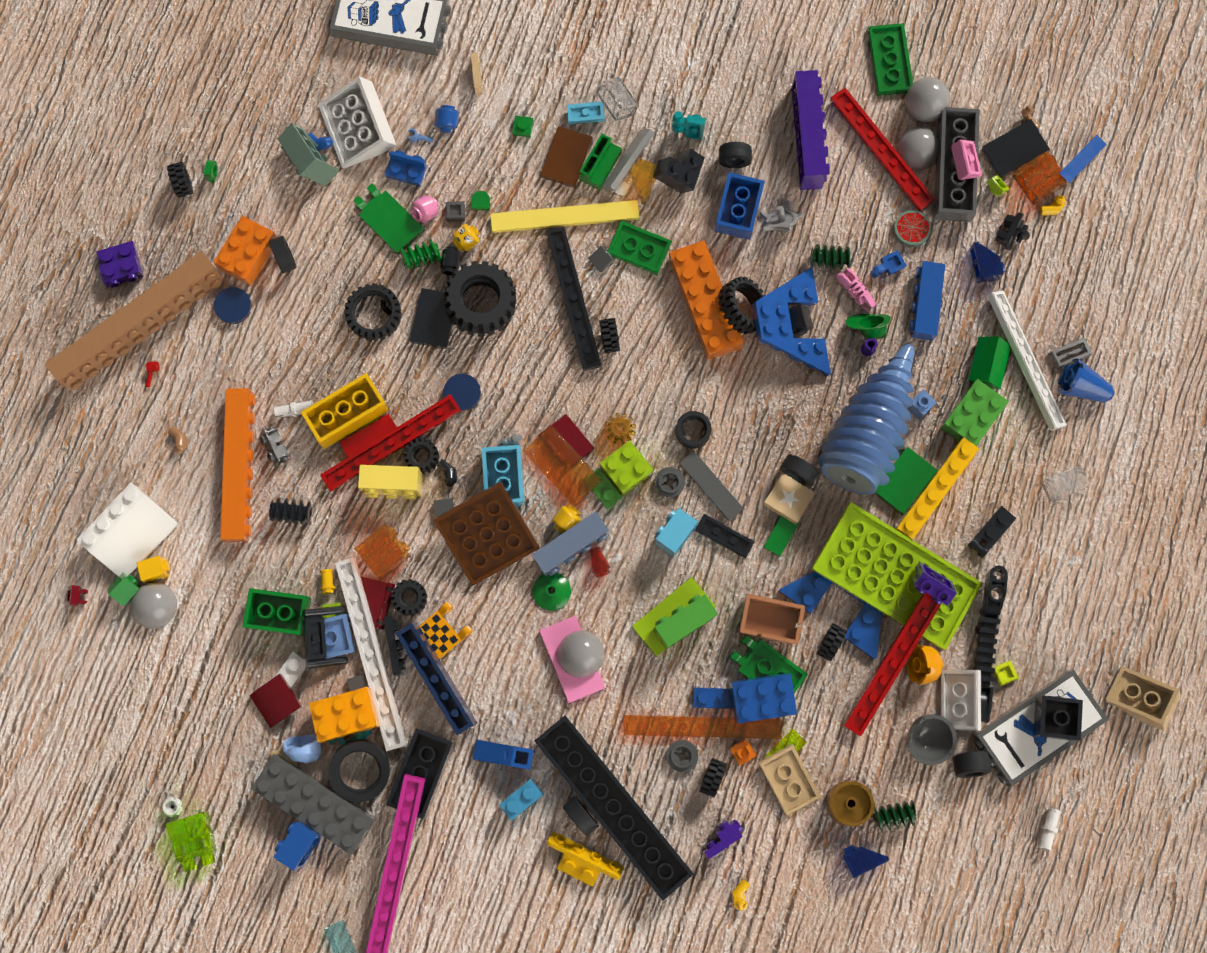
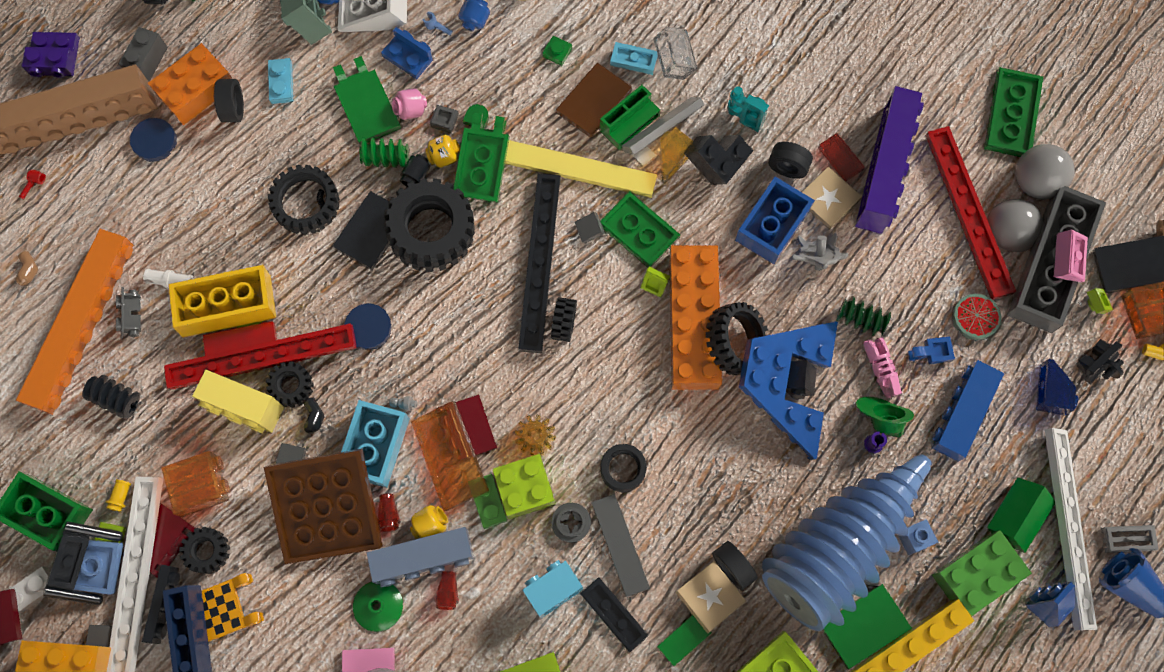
camera: 20 degrees right, 5 degrees down
none -> dark grey brick [119,27,168,82]
none -> medium azure plate [268,58,293,104]
none -> clear red cone [377,493,401,532]
none -> green tile [454,112,510,203]
none -> lime tile [640,266,670,298]
none -> tan tile [802,167,862,229]
none -> clear red tile [818,133,865,182]
none -> blue slope [1025,582,1075,627]

